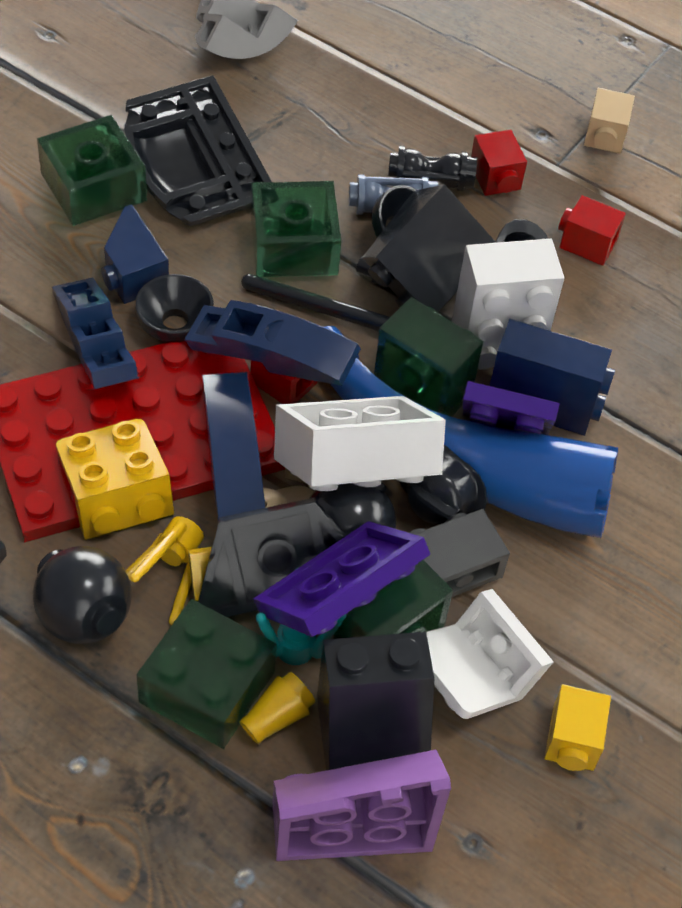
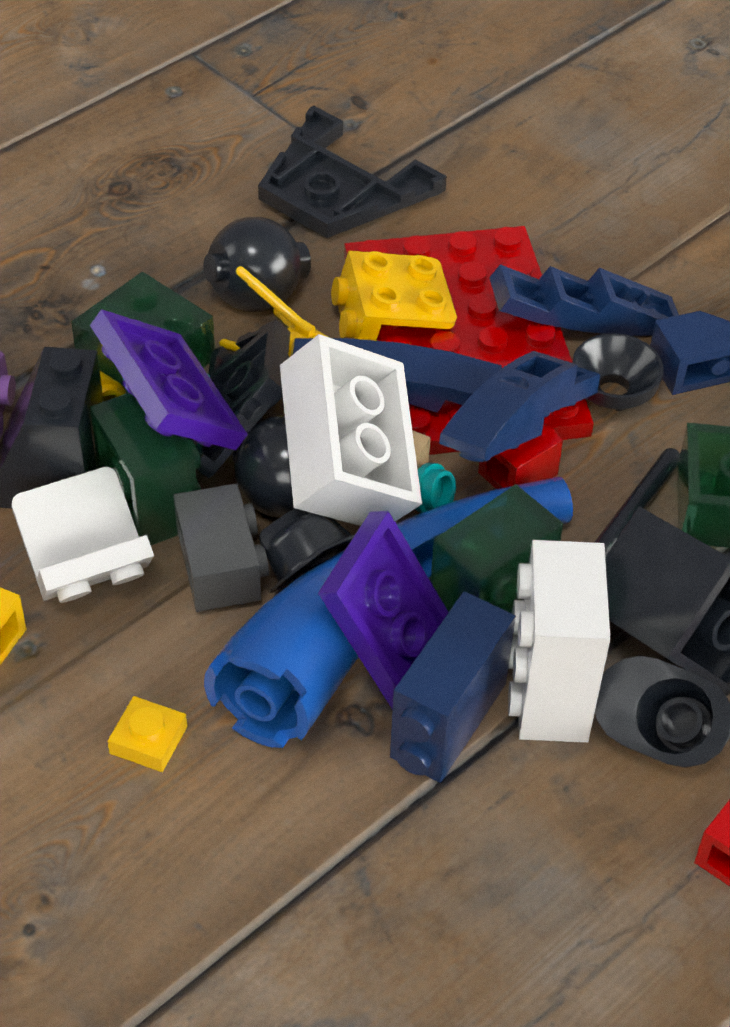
camera: 105 degrees right, 5 degrees down
none -> yellow plate [107,696,187,773]

